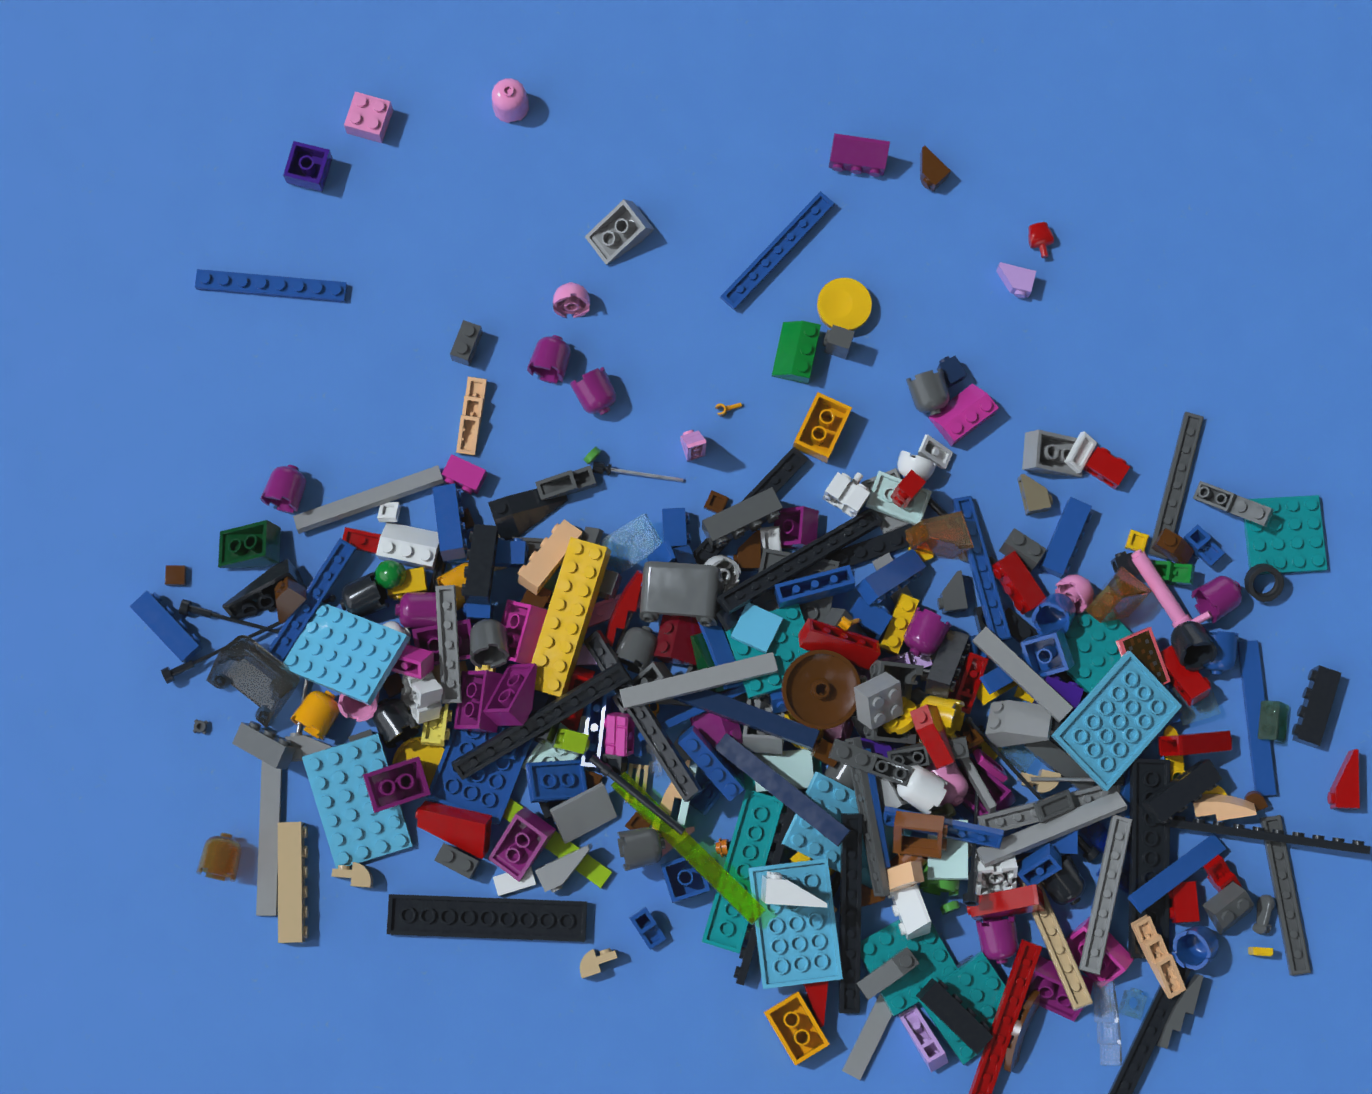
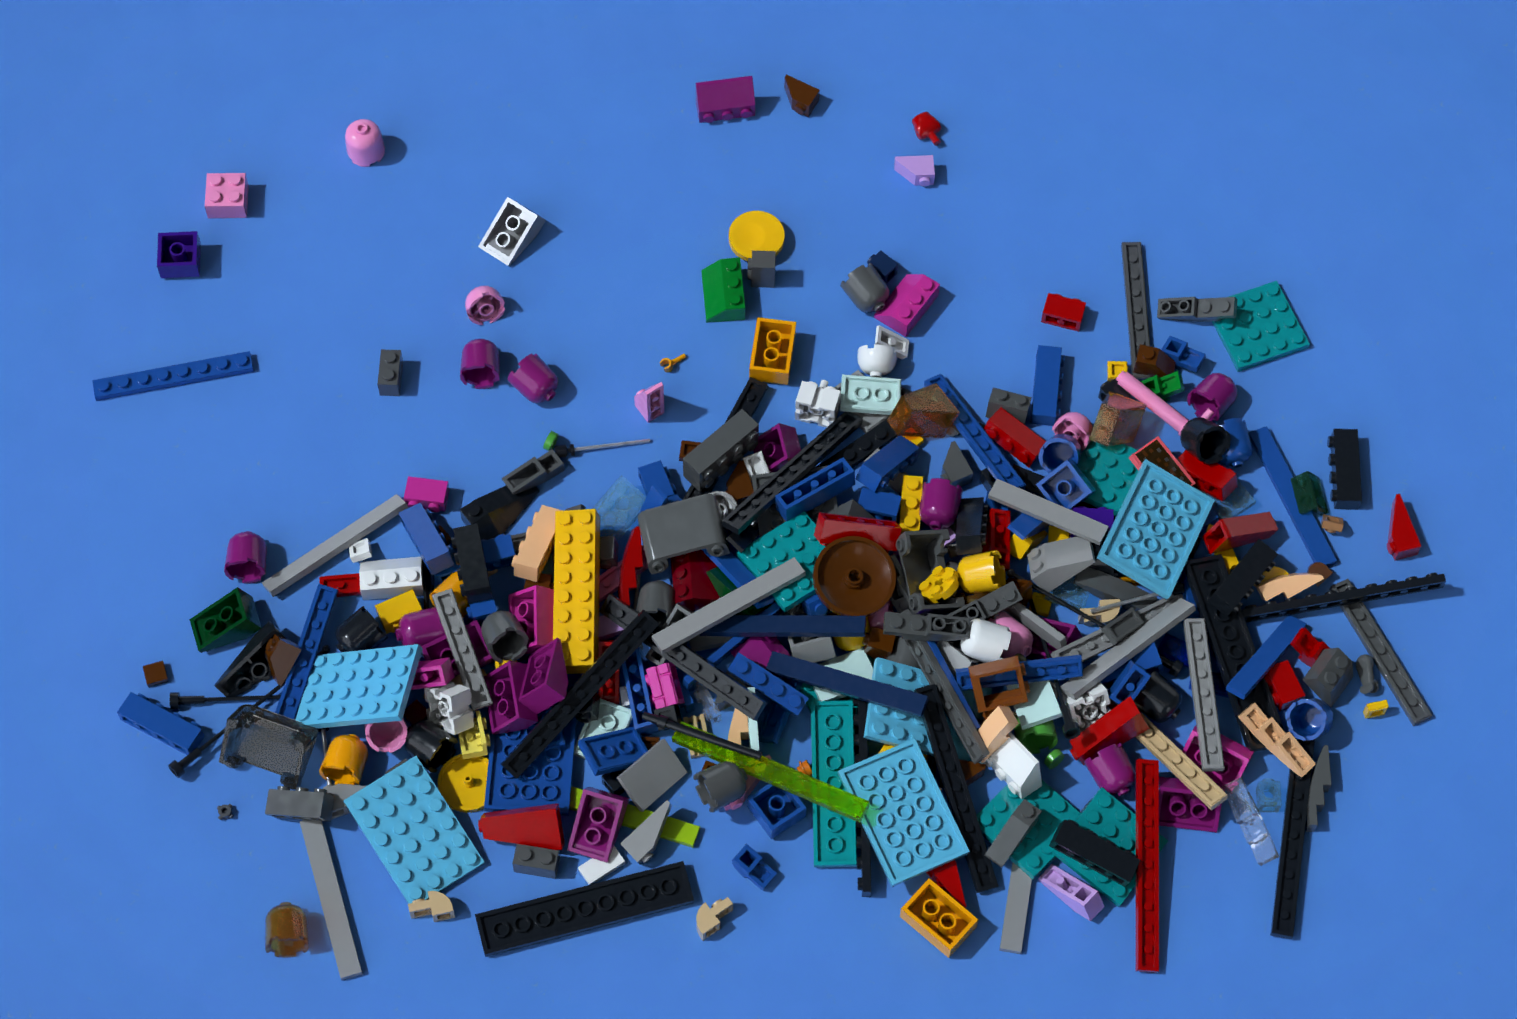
camera: 15 degrees left, 15 degrees down
tan brick [278,822,309,943] -> none
magenta slope [363,757,430,813] -> none
green hair [375,560,406,589] -> none
light nougat slope [456,376,487,455] -> none
lime slope [554,728,590,754] -> none
blue plate [720,191,834,310] -> none
medium azure tile [731,603,783,654] -> none
white slope [761,871,827,908] -> none
light orange hand [837,616,860,631] -> none
light grey brick [854,672,904,730] -> none
red brick [890,469,926,509] -> none
red slope [910,704,956,769] -> none
dark pink tile [973,748,1008,783] -> none
tile [1004,989,1041,1072] -> none
dark tan slope [1017,474,1053,515] -> none
light grey slope [1022,430,1082,477] -> none
white tile [1064,431,1097,473] -> none
black tyre [1244,563,1284,602] -> none
none -> medium nougat plate [1321,514,1344,533]

